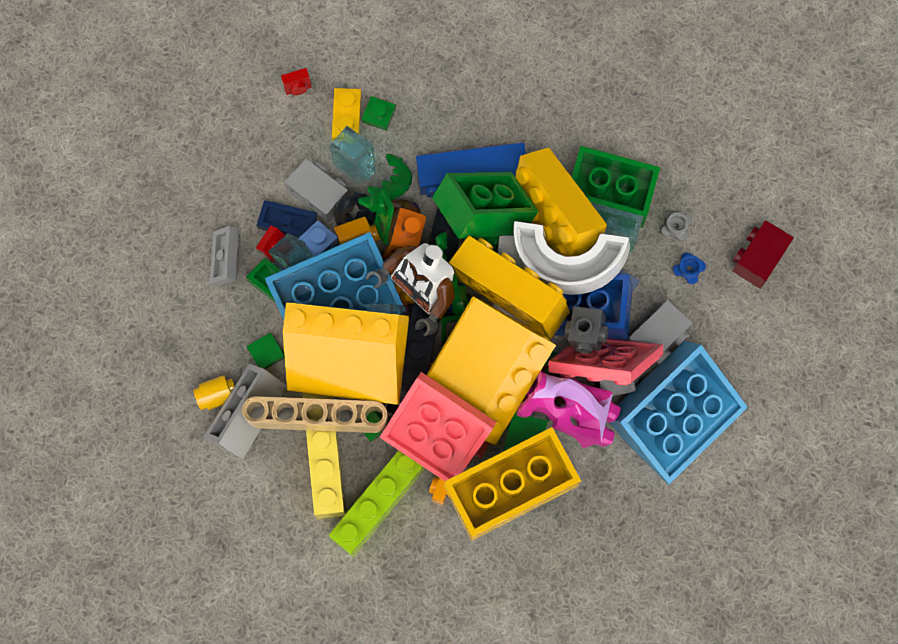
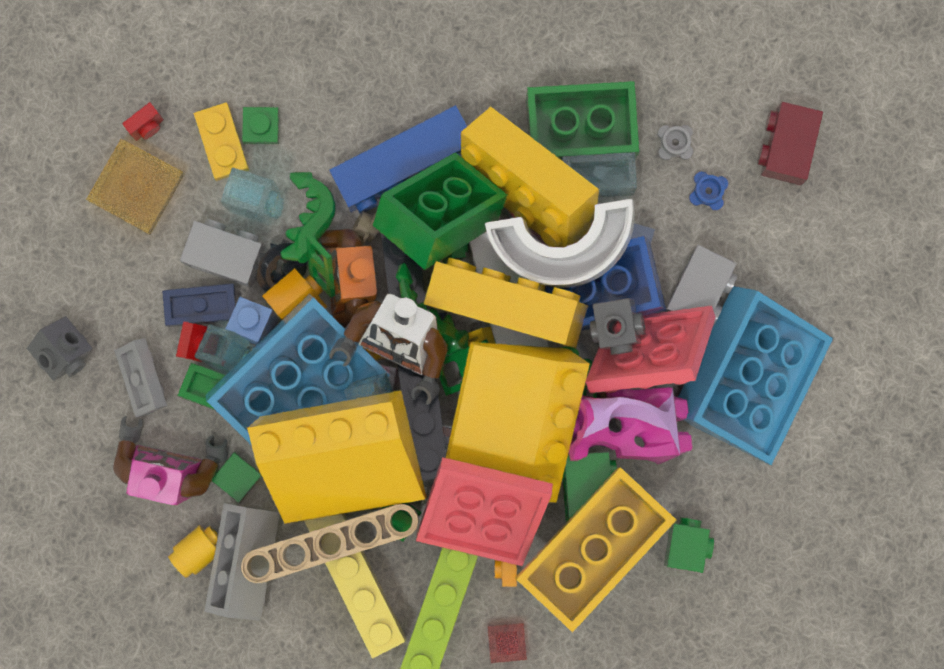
camera: 20 degrees left, 10 degrees up
none -> dark grey brick [26,316,93,381]
none -> clear yellow plate [86,138,185,235]
none -> torso [113,416,228,505]
none -> dark tan plate [351,211,378,245]
none -> clear red plate [487,623,527,663]
none -> green brick [664,517,714,573]

